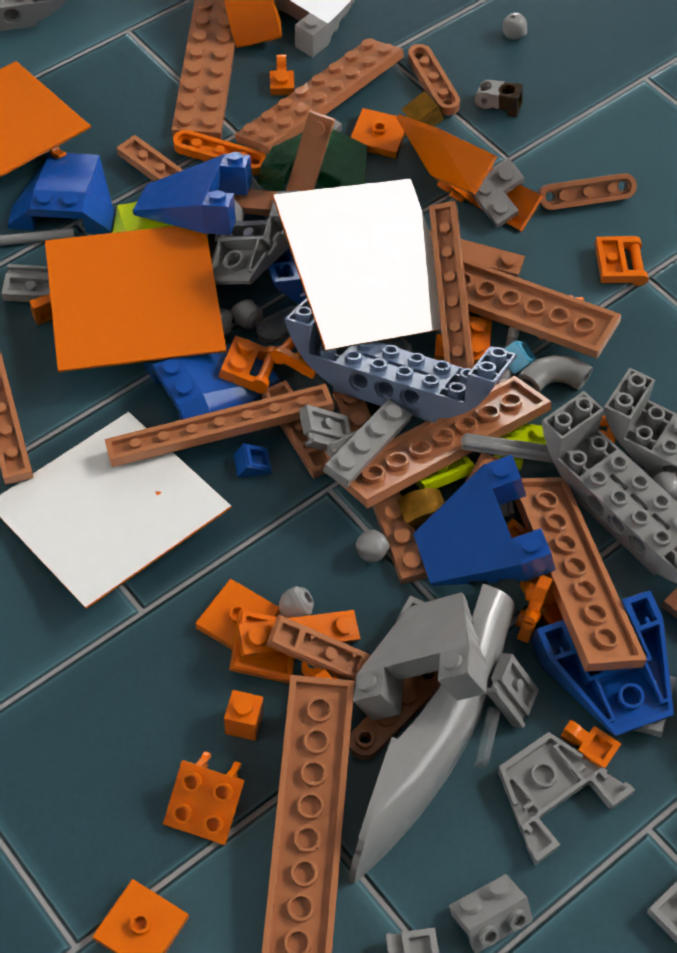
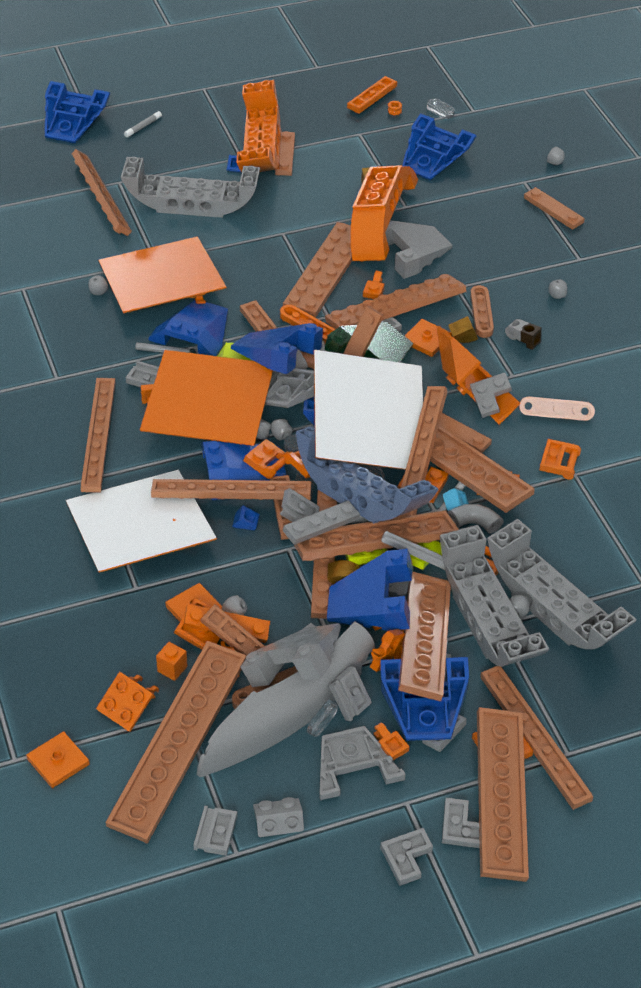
camera: 20 degrees right, 10 degrees down
light grey piece [355,530,390,563] -> none

